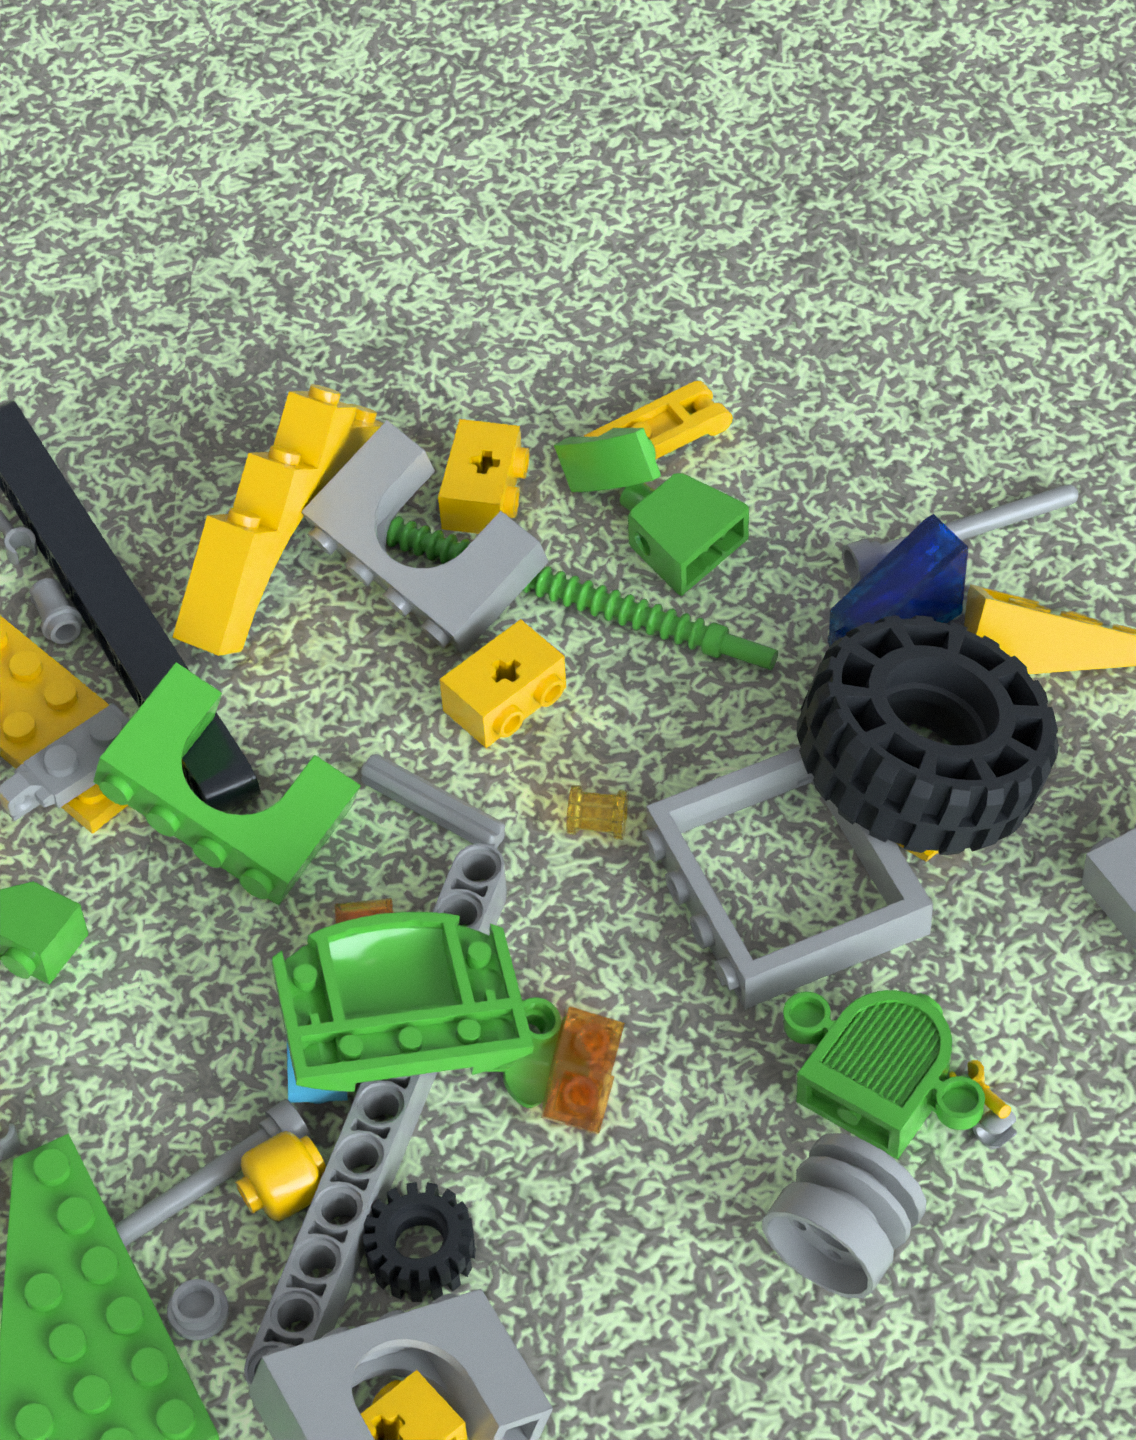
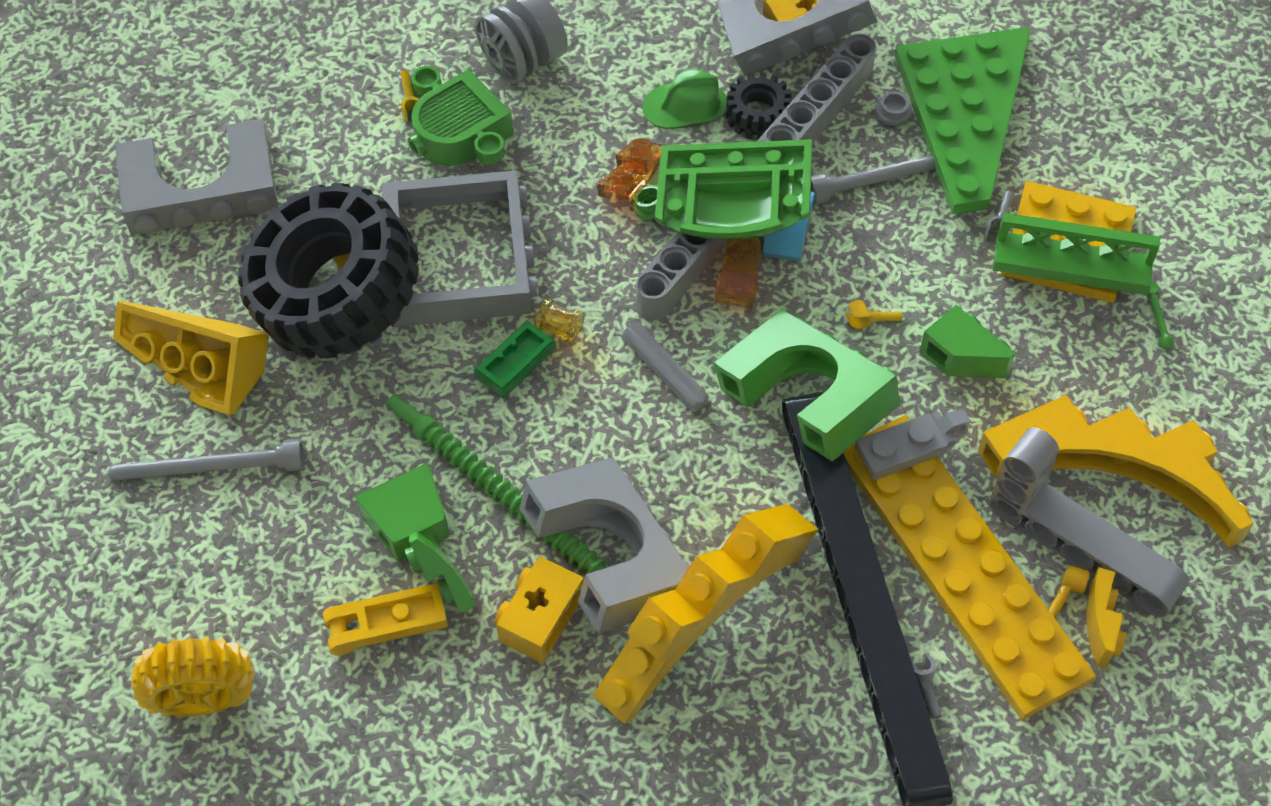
camera: 165 degrees left, 5 degrees up
light grey pin [29,578,83,644] -> none
yellow head [235,1131,326,1222] -> none
yellow brick [439,619,566,748] -> none
clear blue slope [828,514,968,647] -> none
none -> yellow gear [131,636,254,718]
none -> green plate [474,320,556,399]
none -> bright green piece [643,69,727,129]
none -> yellow hand [845,300,902,330]

